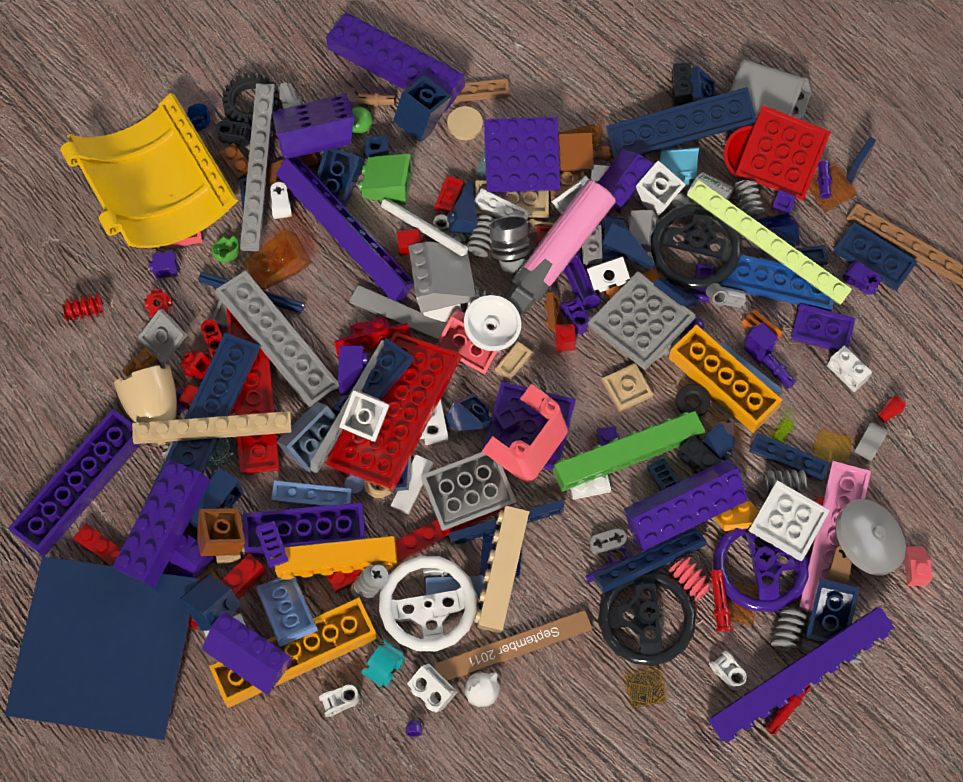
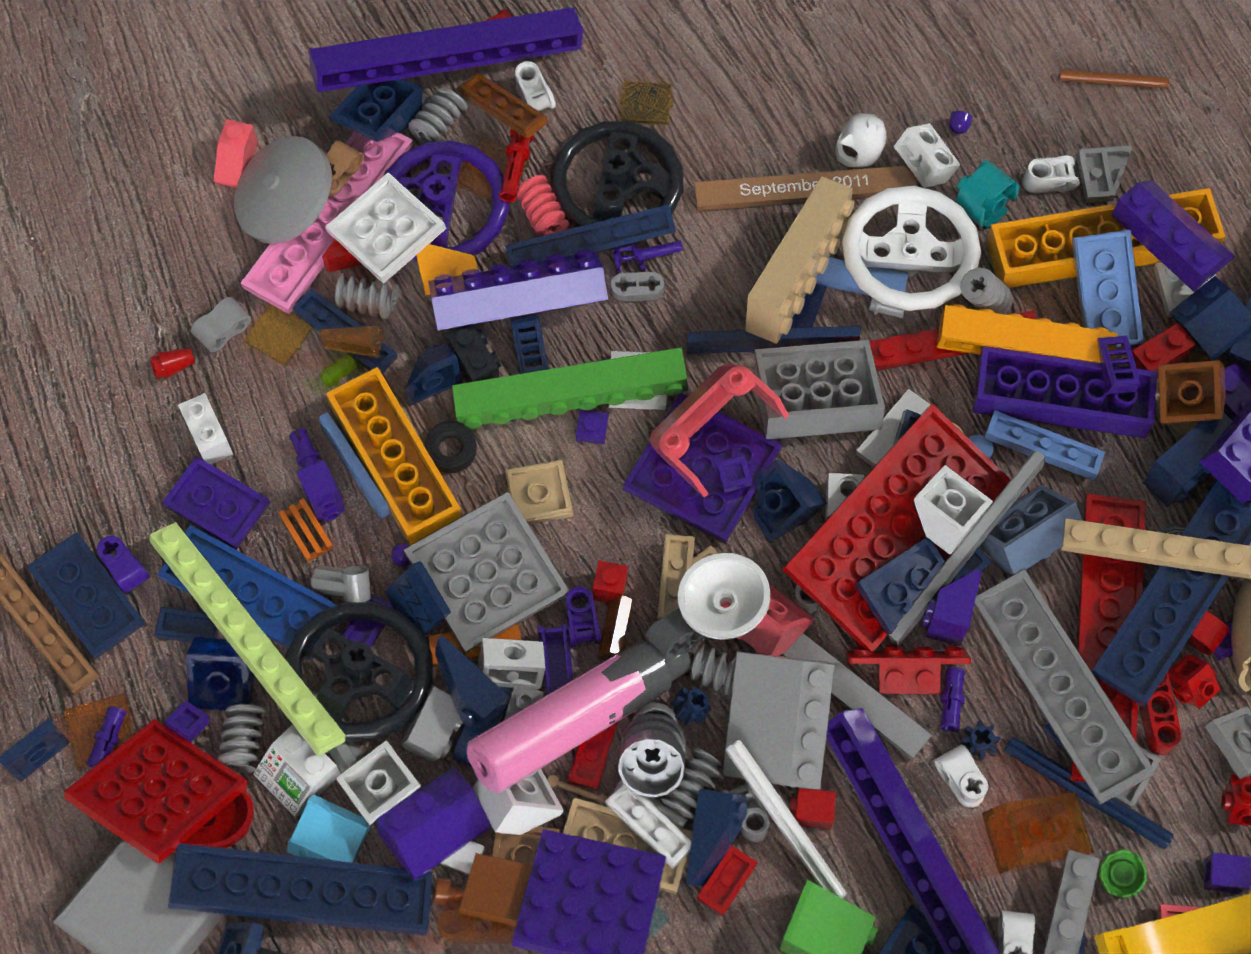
camera: 165 degrees left, 0 degrees up
none -> clear orange slope [319,326,384,358]
none -> dark orange tile [458,73,548,139]
none -> tan tile [657,534,695,621]
none -> dark blue gear [671,686,711,726]
none -> white piece [934,744,988,808]
none -> dark purple pin [940,667,965,732]
none -> dark blue gear [960,720,1001,761]
none -> light grey wing [1077,145,1132,203]

